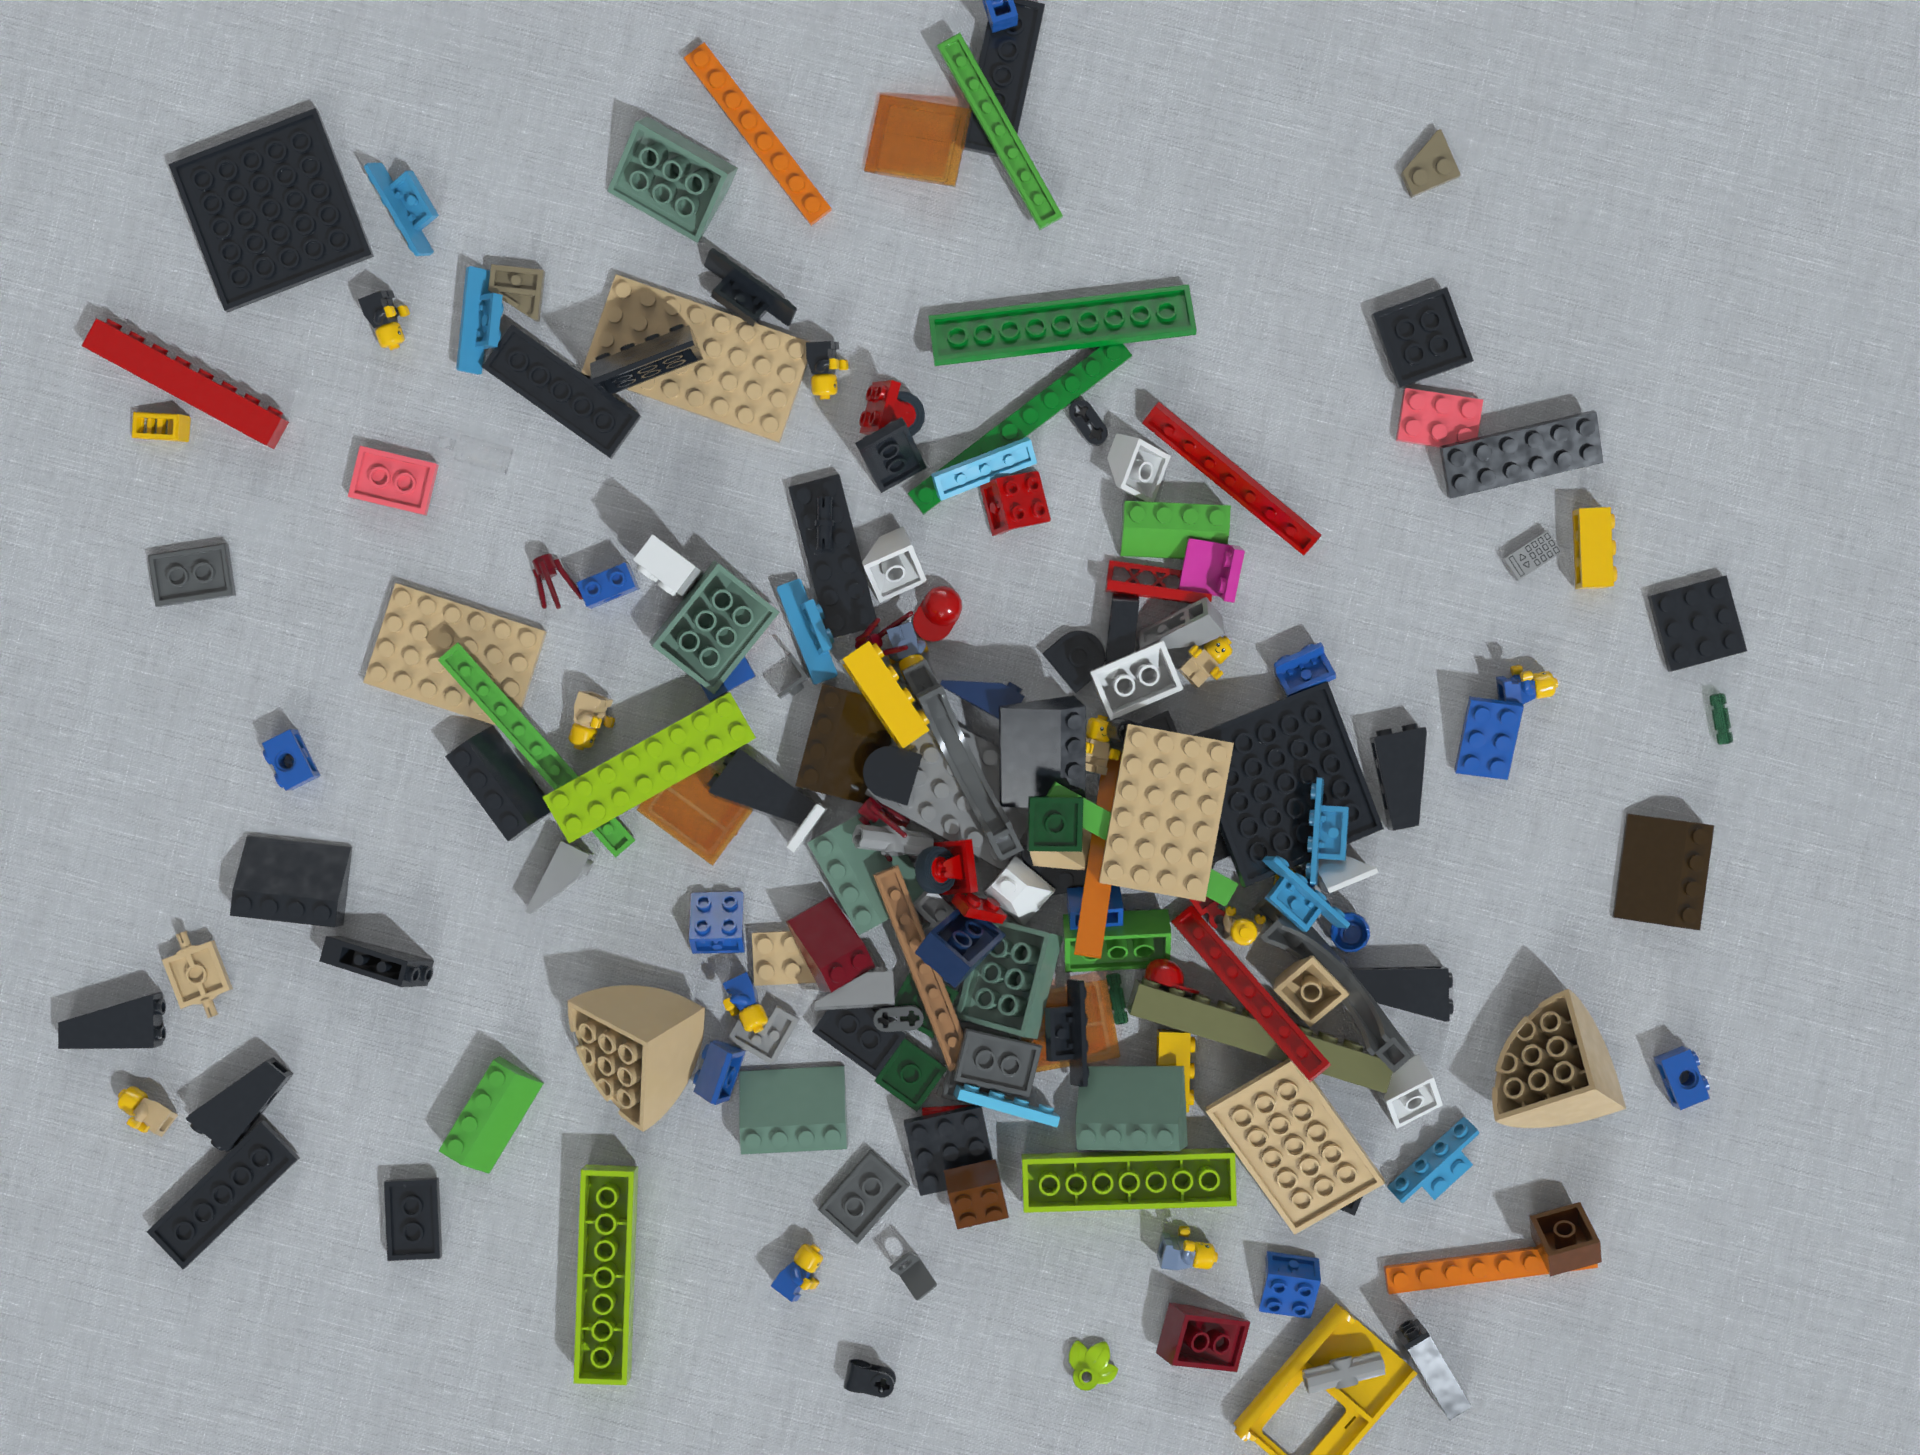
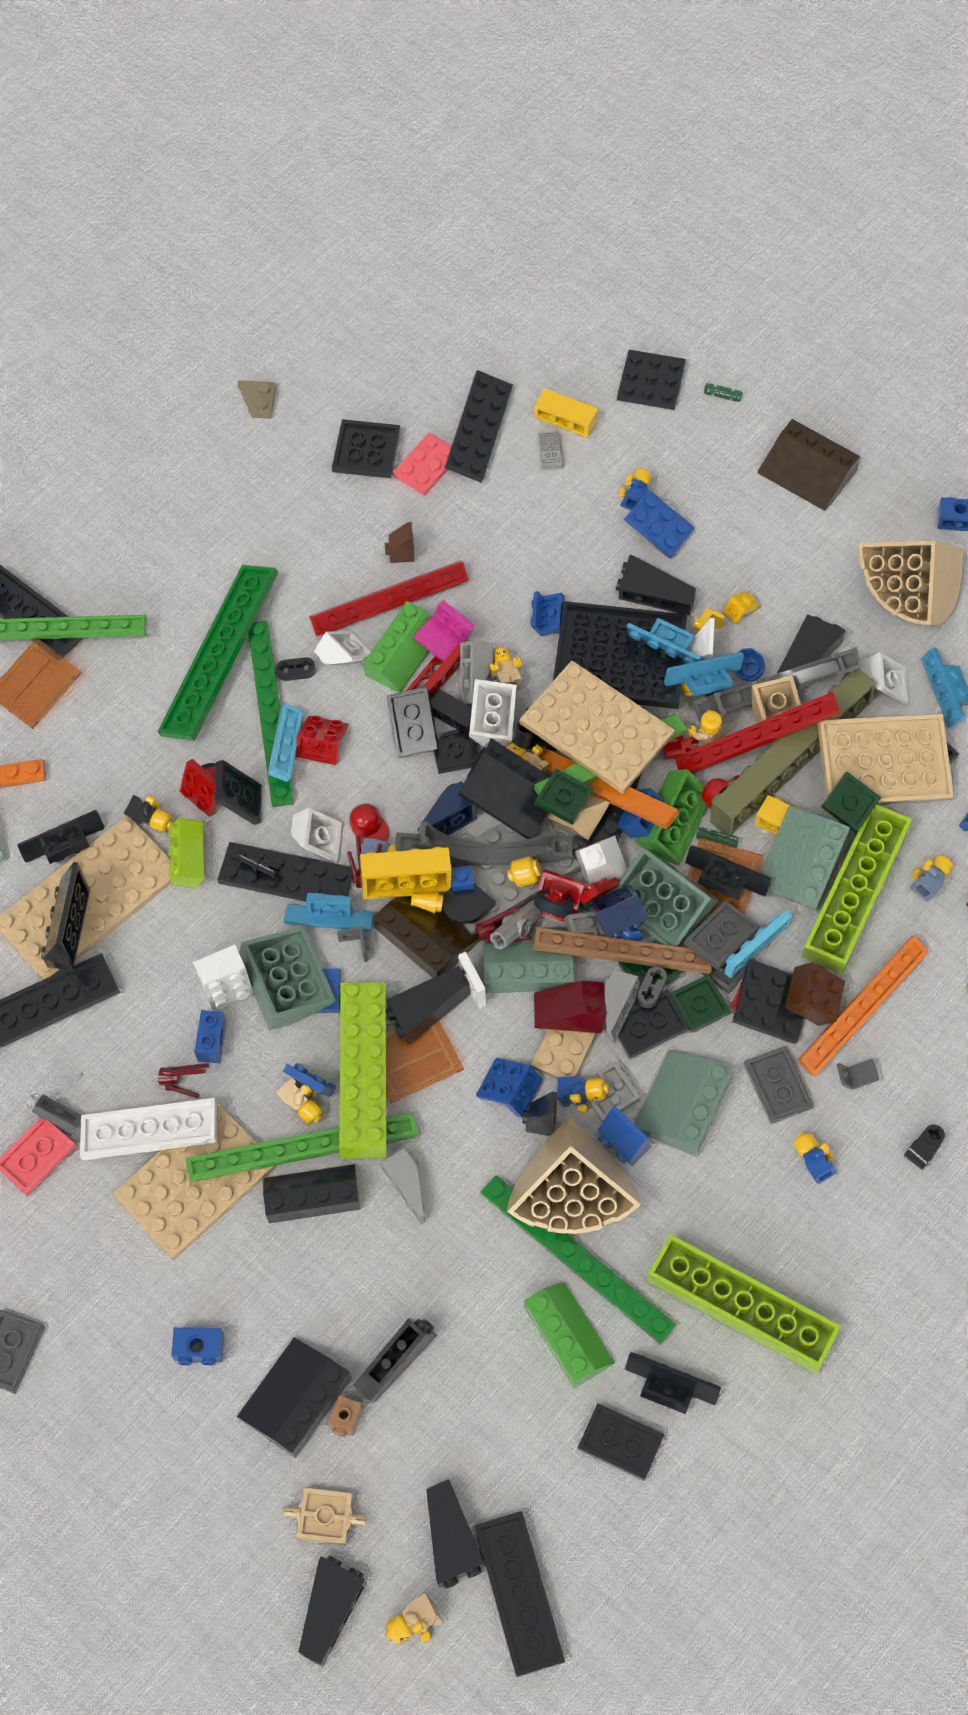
camera: 60 degrees left, 25 degrees down
none -> dark grey plate [32,1094,81,1133]
none -> white plate [80,1098,217,1160]
none -> lime brick [168,817,204,889]
none -> blue plate [282,1063,336,1097]
none -> medium nougat brick [328,1396,363,1437]
none -> reddish brown slope [385,522,415,563]
none -> plate [386,687,439,758]
none -> yellow cone [411,892,443,913]
none -> blue plate [451,866,474,892]
none -> green plate [481,1175,676,1345]
none -> yellow head [507,856,542,888]
none -> black slope [522,1091,557,1136]
none -> black bracket [625,1352,721,1414]
none -> yellow bracket [693,608,725,635]
none -> yellow bracket [723,591,760,624]
none -> orange plate [797,935,929,1076]
none -> dark green plate [820,771,881,833]

